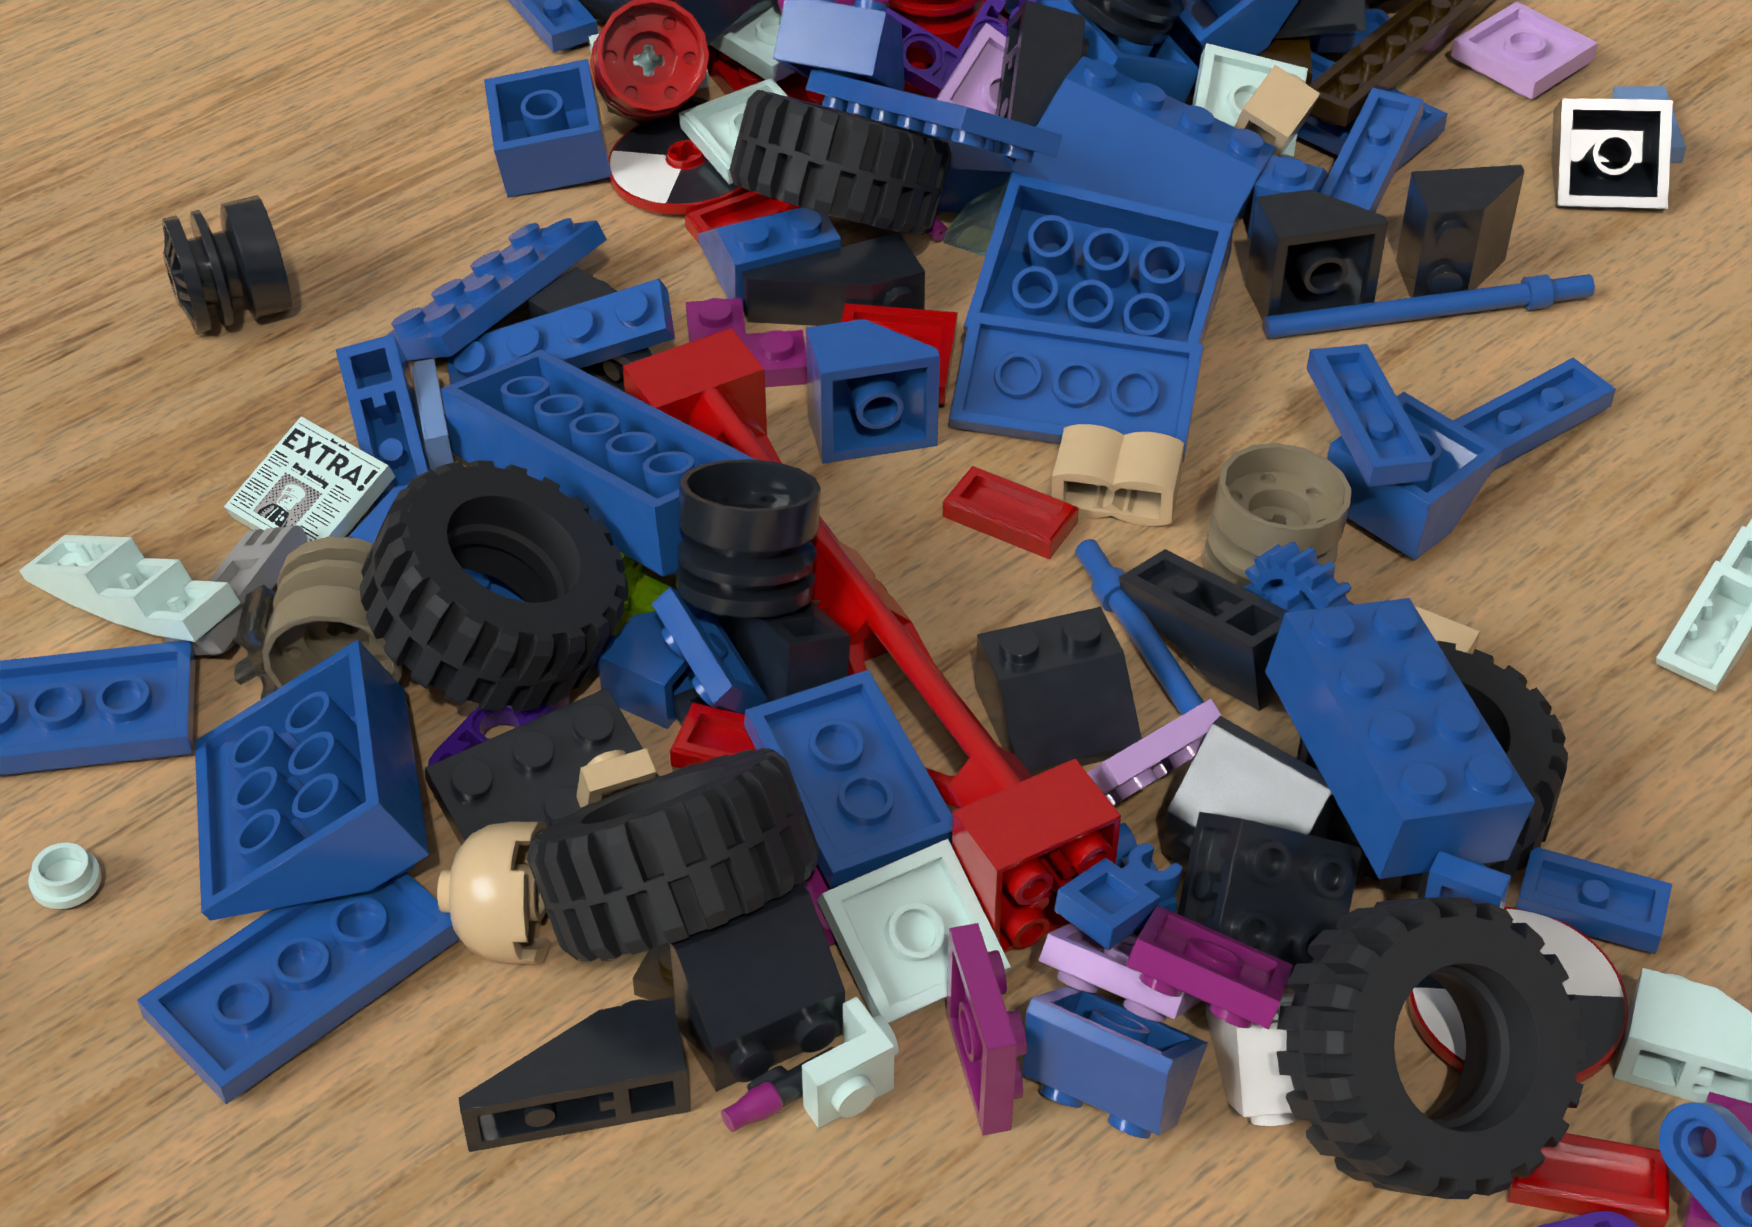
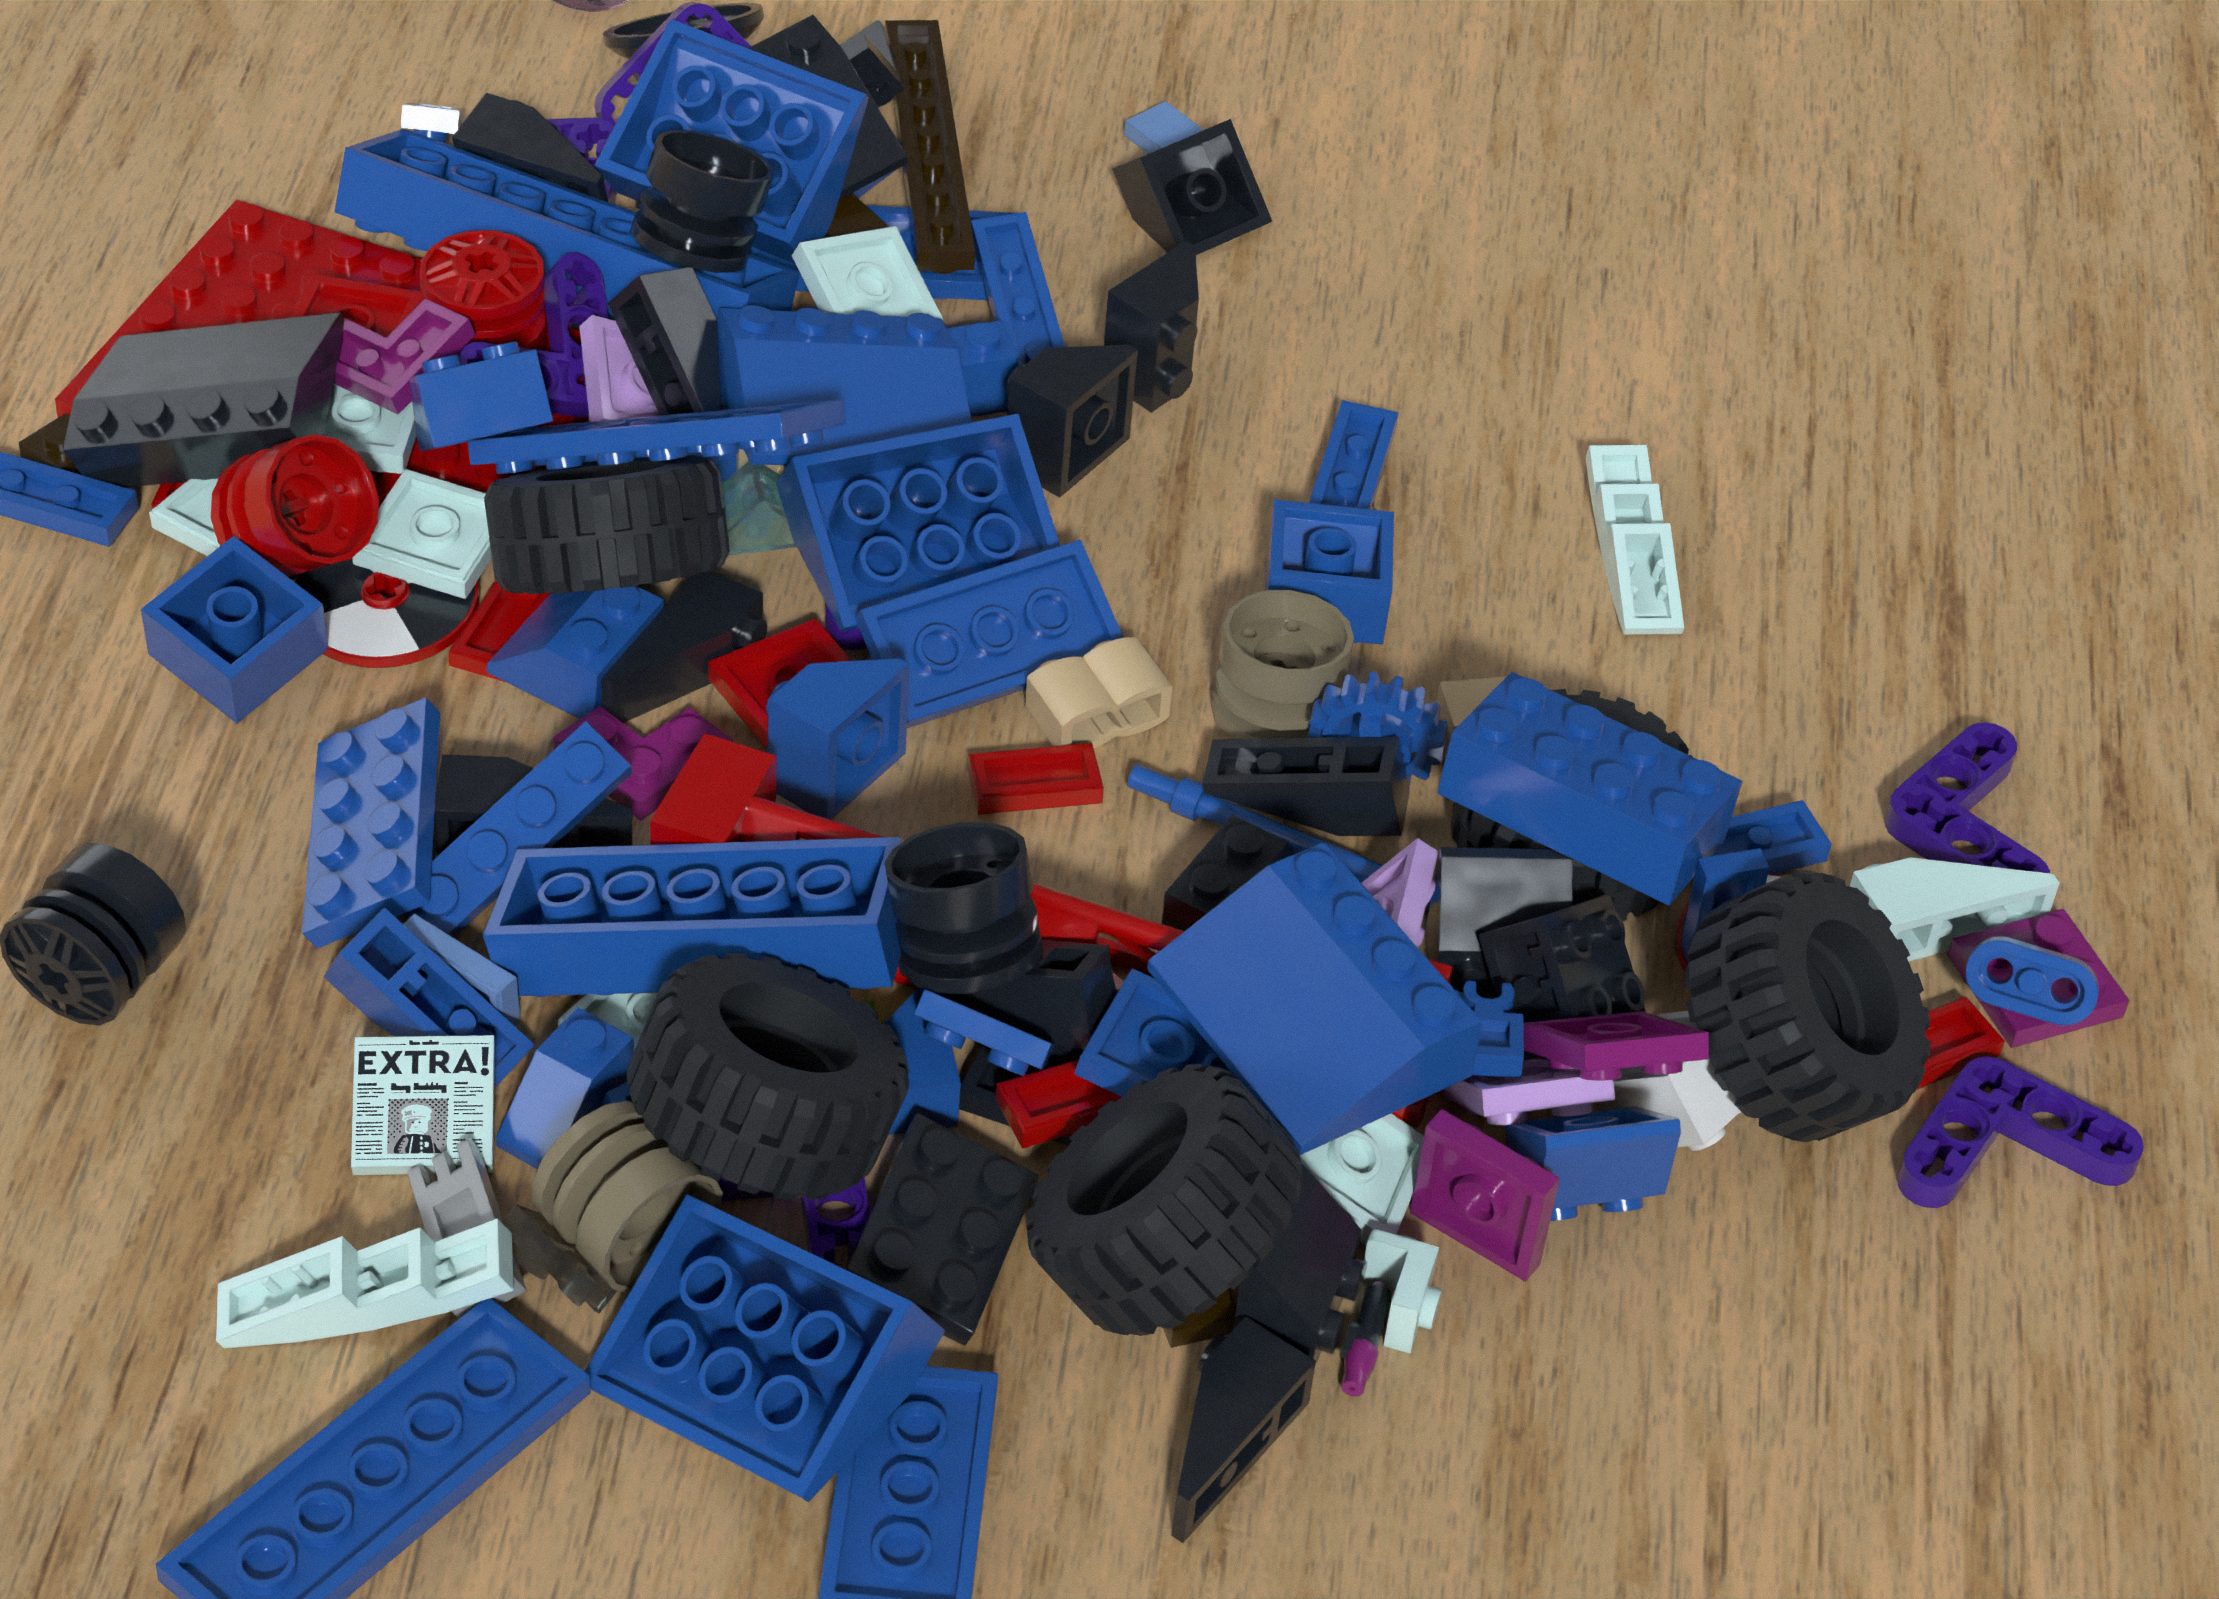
camera: 45 degrees left, 0 degrees up
light aqua plate [28,842,102,909] -> none
tan cylinder [437,822,551,964] -> none
tan plate [576,748,656,808] -> none
tan brick [1234,65,1320,157] -> none
blue bar [1263,274,1595,339] -> none
blue plate [1306,344,1433,487] -> none
lavender plate [1451,1,1598,100] -> none
none -> blue slope [1147,841,1482,1155]

